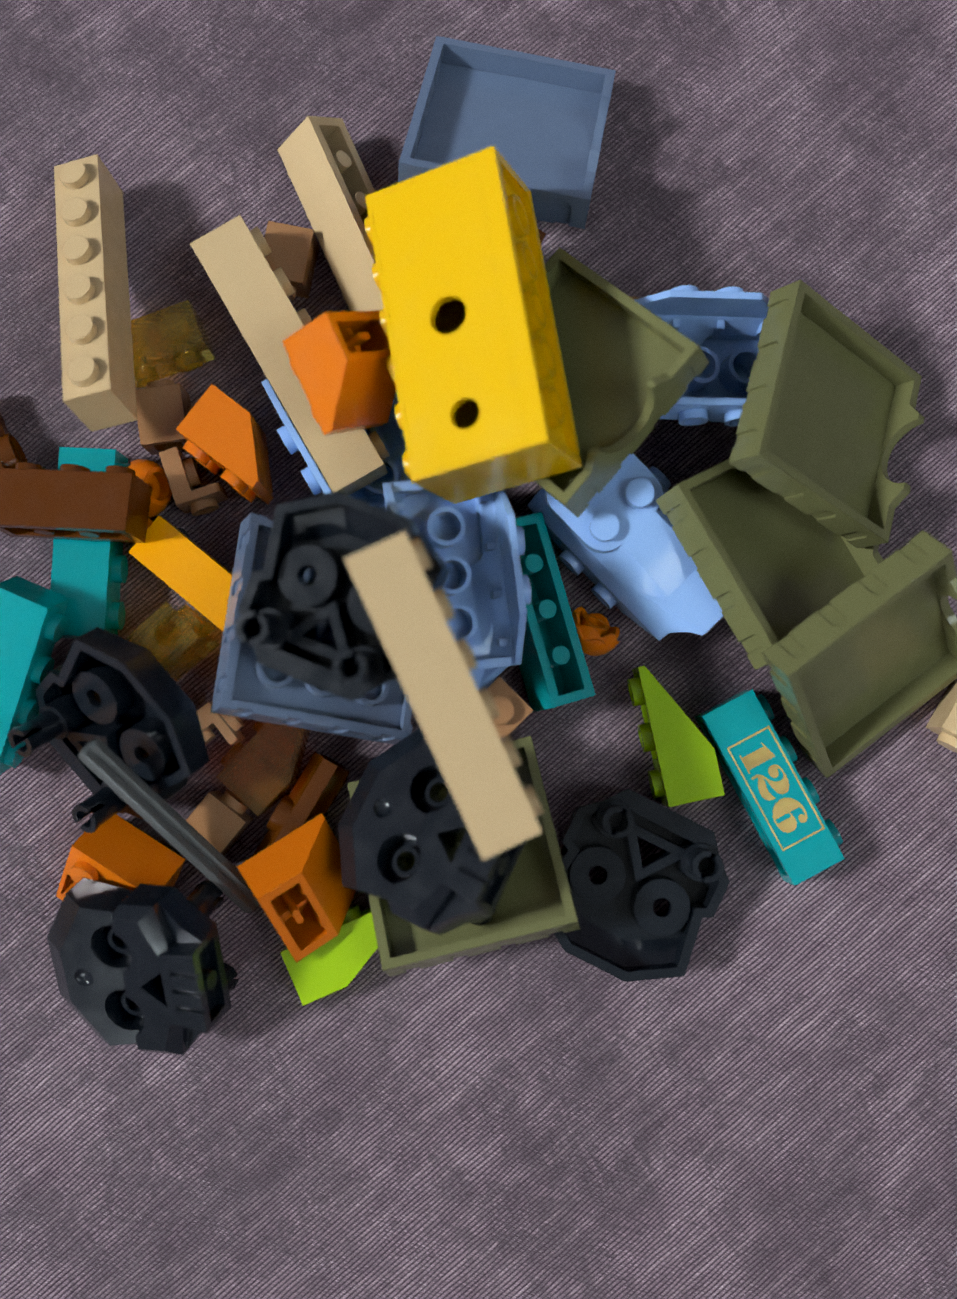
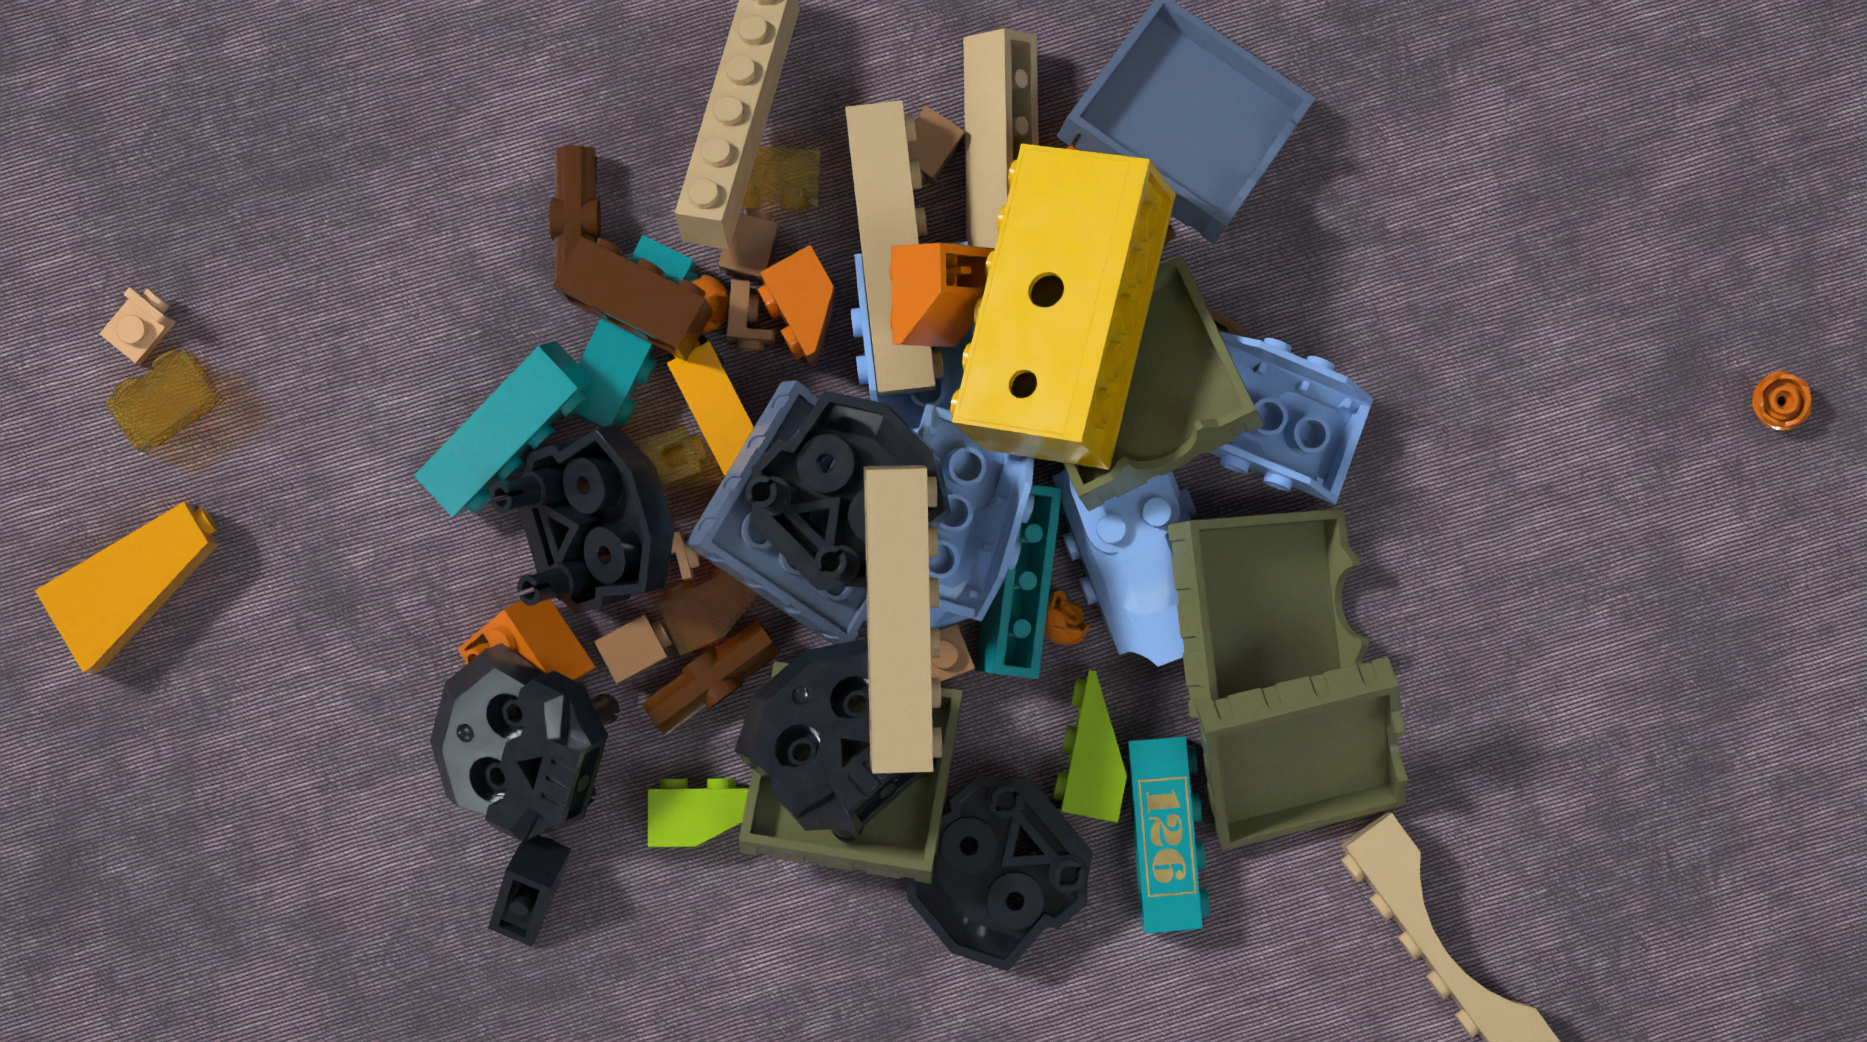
camera: 20 degrees right, 0 degrees up
dark grey axle [78,738,259,913] -> none
orange slope [237,813,355,963] -> none
olive piece [729,280,925,548] -> none
none -> black slope [488,835,571,947]

